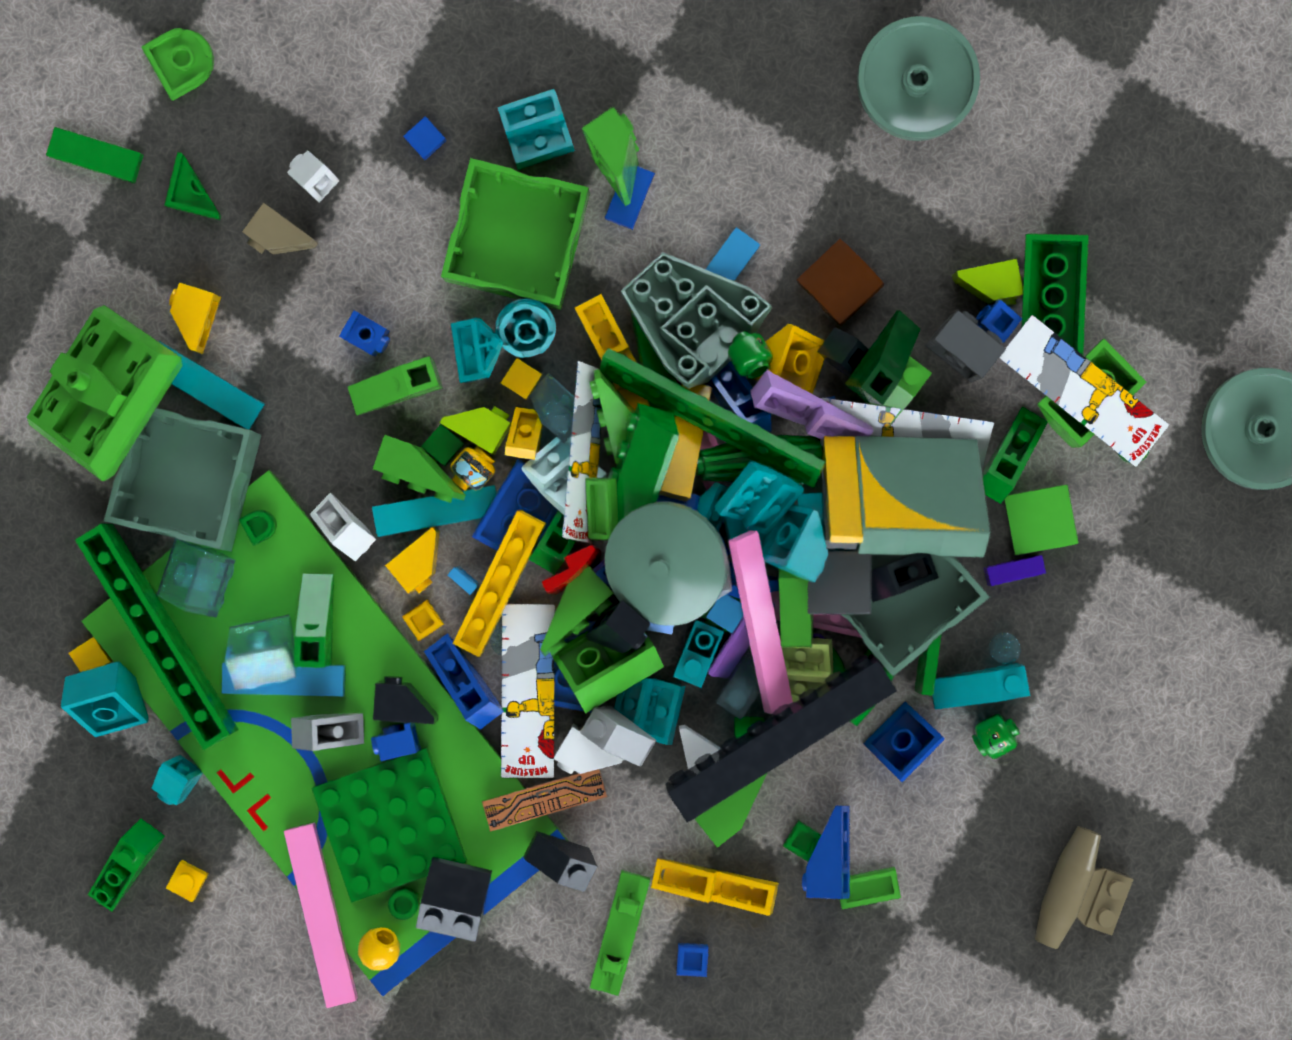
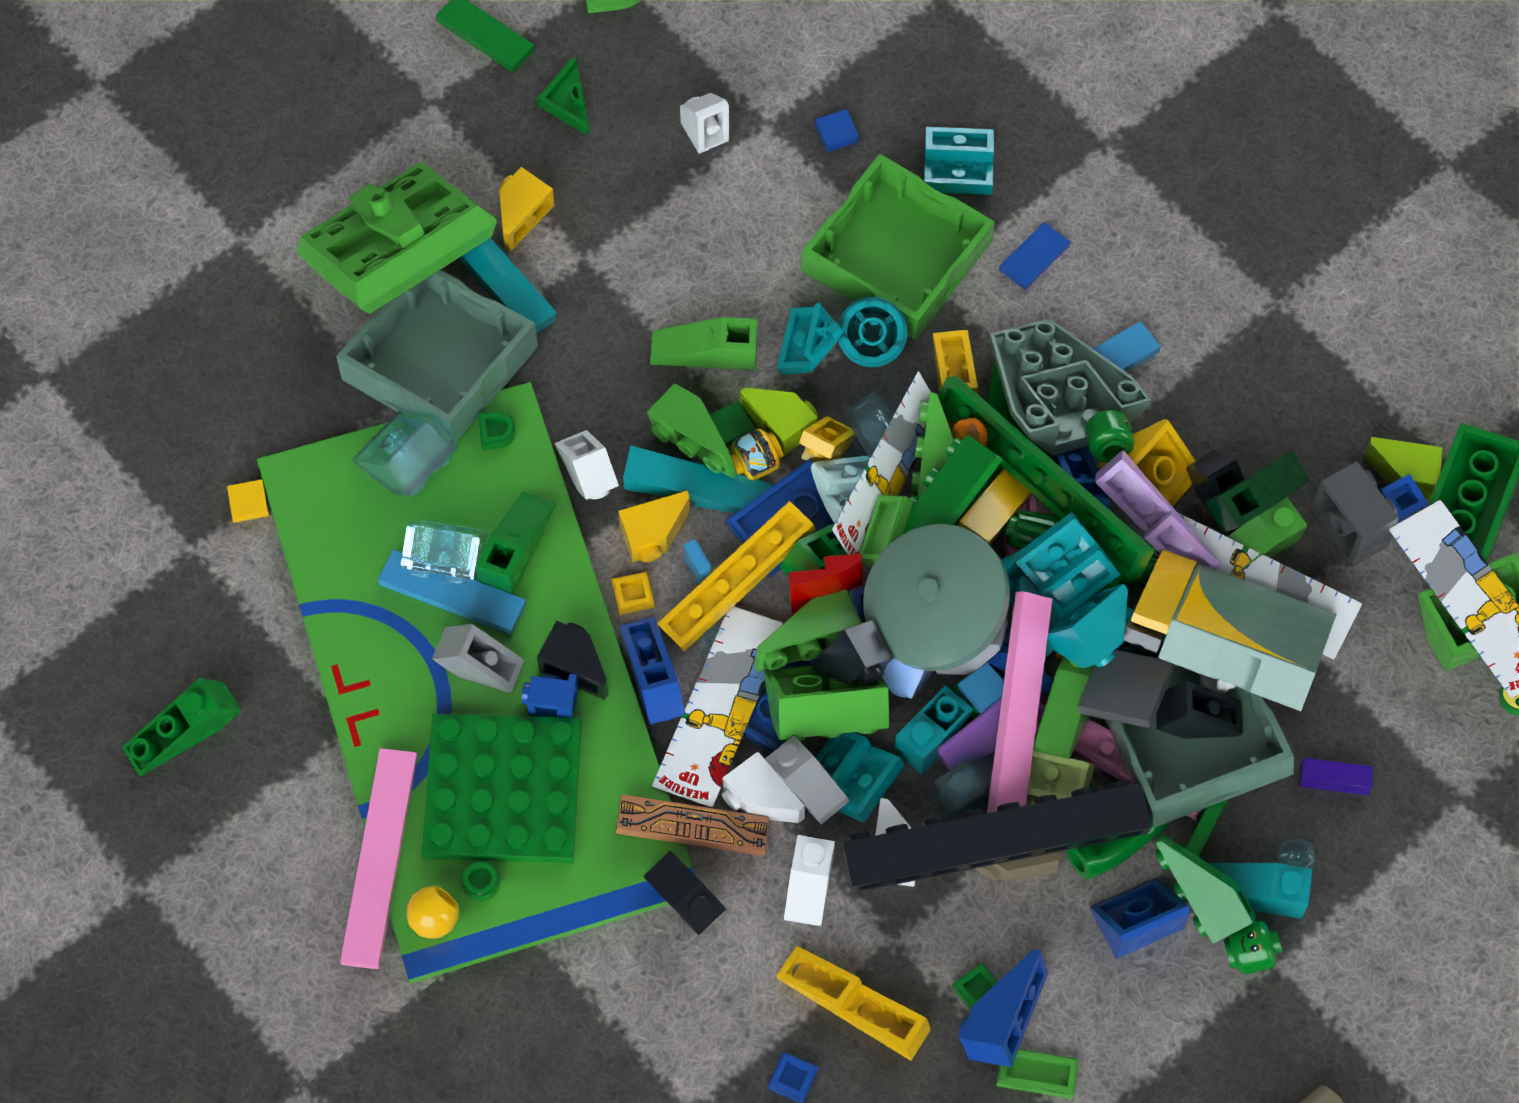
camera: 20 degrees right, 25 degrees down
teal slope [61,661,149,737] -> none
green brick [75,524,239,750] -> none
teal slope [151,755,203,806] -> none
yellow plate [166,860,209,902] -> none
dark tan slope [242,203,318,255] -> none
blue brick [339,310,390,357] -> none
black slope [416,857,492,942] -> none
yellow tile [501,358,542,400] -> none
bright green slope [582,107,639,207] -> none
bright green hinge [590,870,650,996] -> none
bright green slope [695,773,767,848] -> none
reddish brown slope [797,239,885,326] -> none
sand green dish [857,16,980,141] -> none
green slope [982,407,1048,504] -> none
bright green slope [1005,484,1079,555] -> none
none -> white slope [784,835,835,926]
none -> orange tile [952,417,988,447]
none -> slope [1155,834,1256,944]

